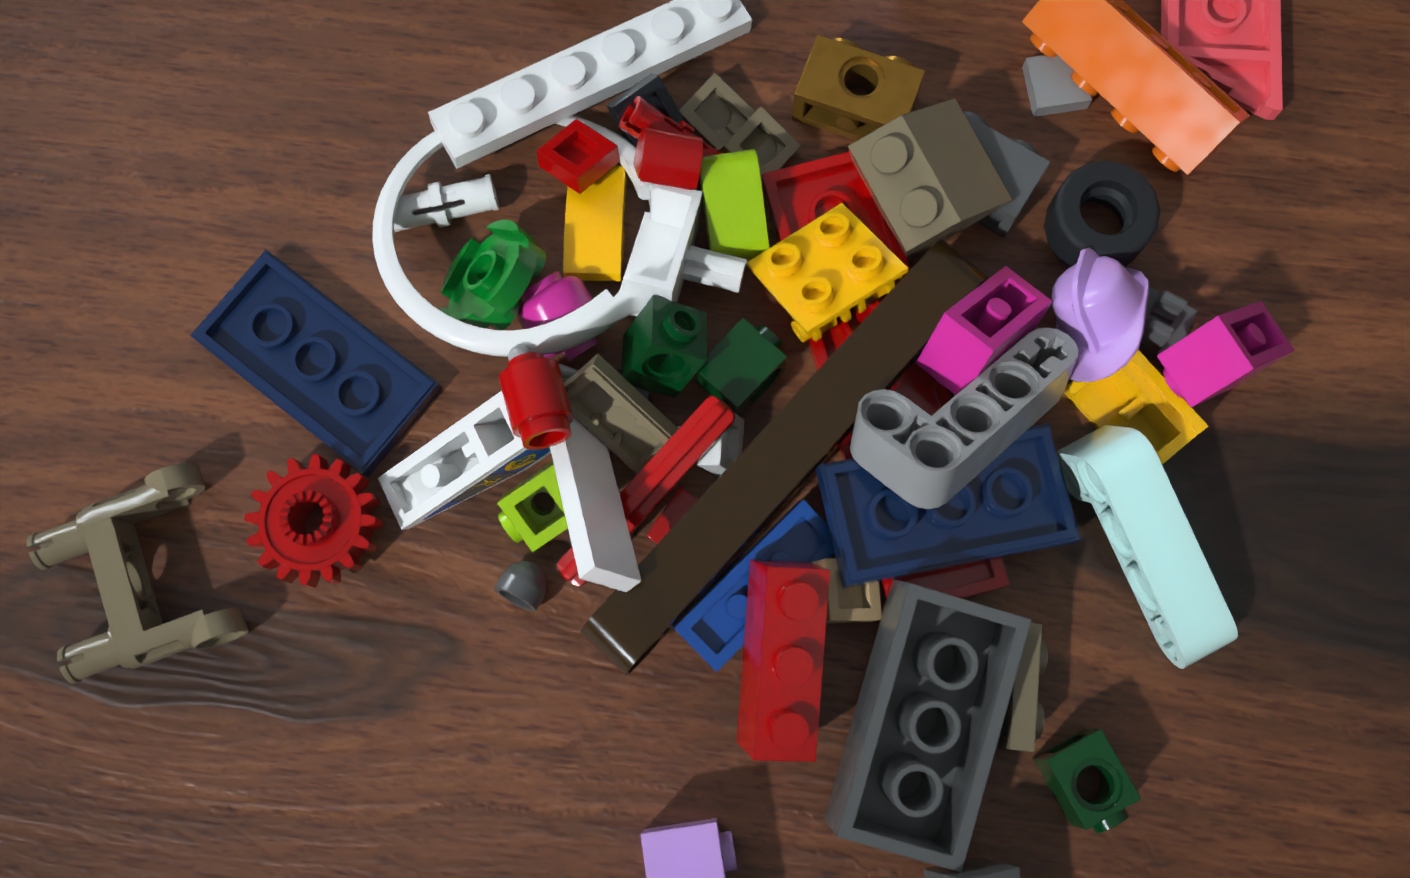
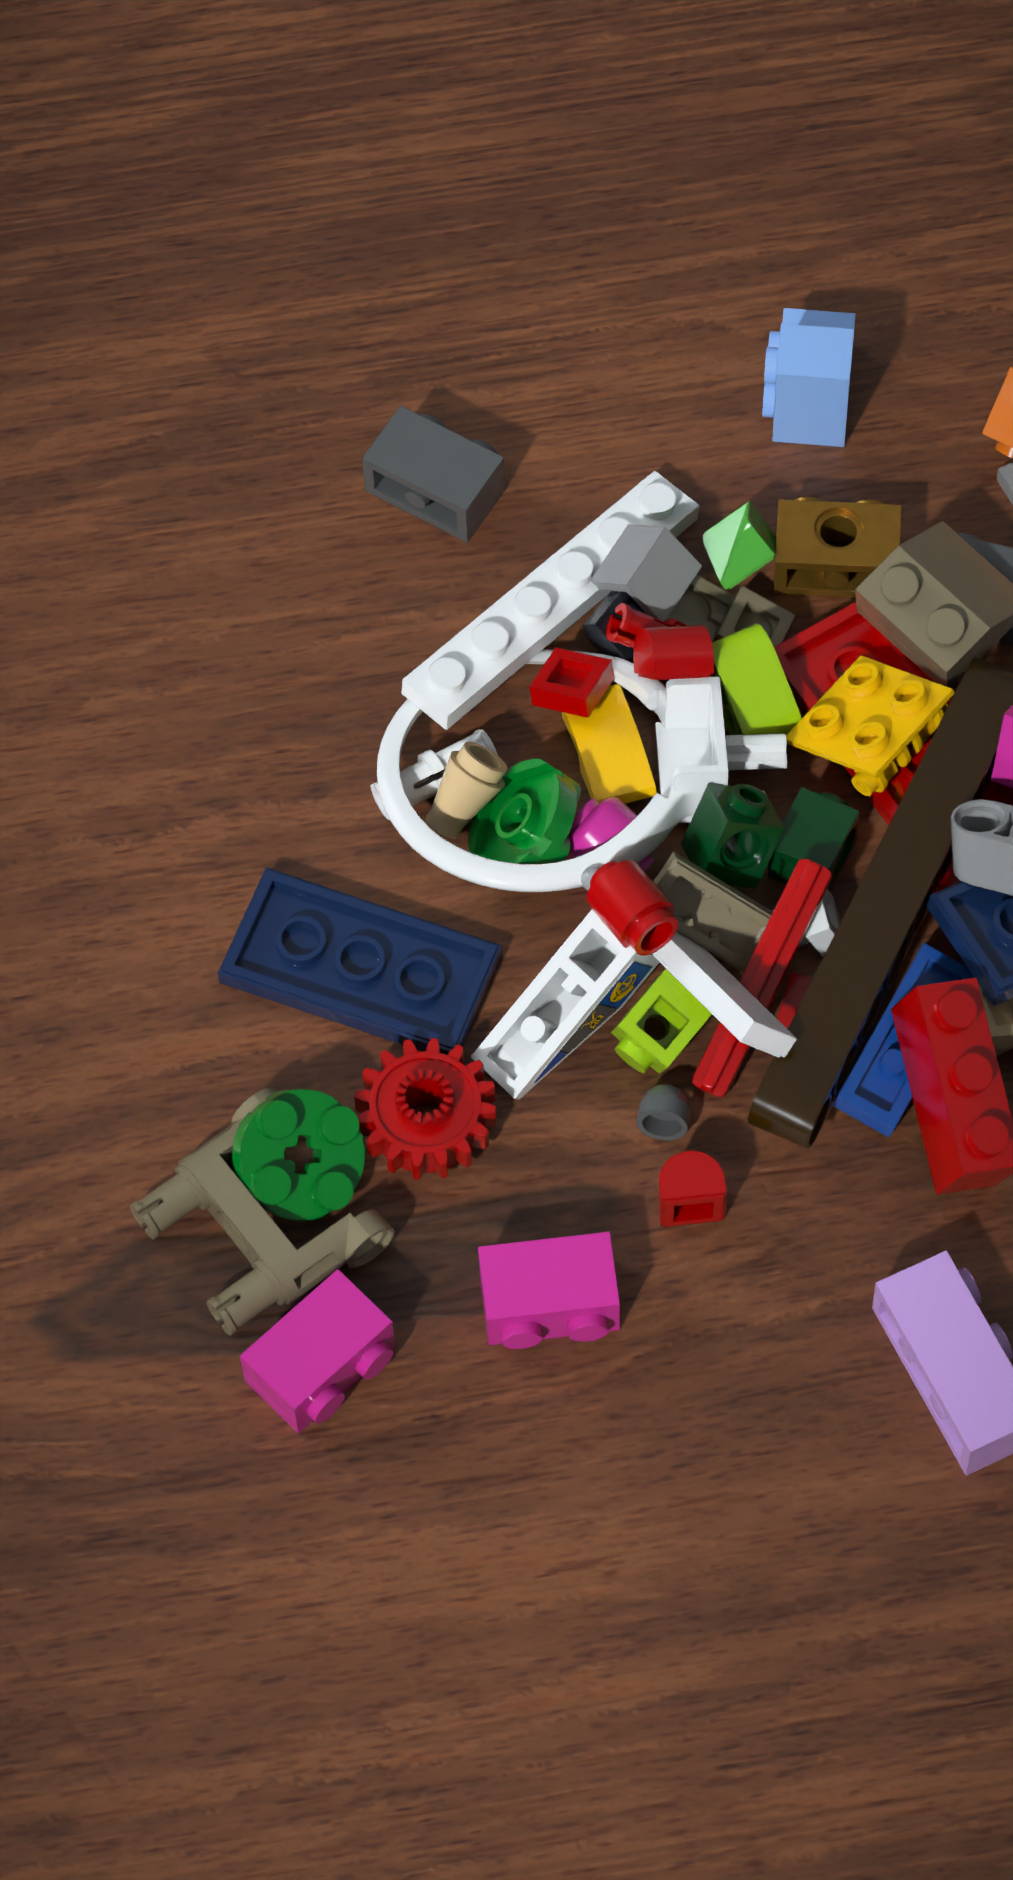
camera: 20 degrees left, 15 degrees down
none -> green plate [232,1089,365,1220]
none -> dark pink brick [240,1269,395,1434]
none -> tan cone [425,742,507,839]
none -> dark pink brick [478,1232,620,1349]
none -> light grey panel [591,524,702,621]
none -> red brick [658,1151,727,1227]
none -> bright green slope [703,501,776,590]

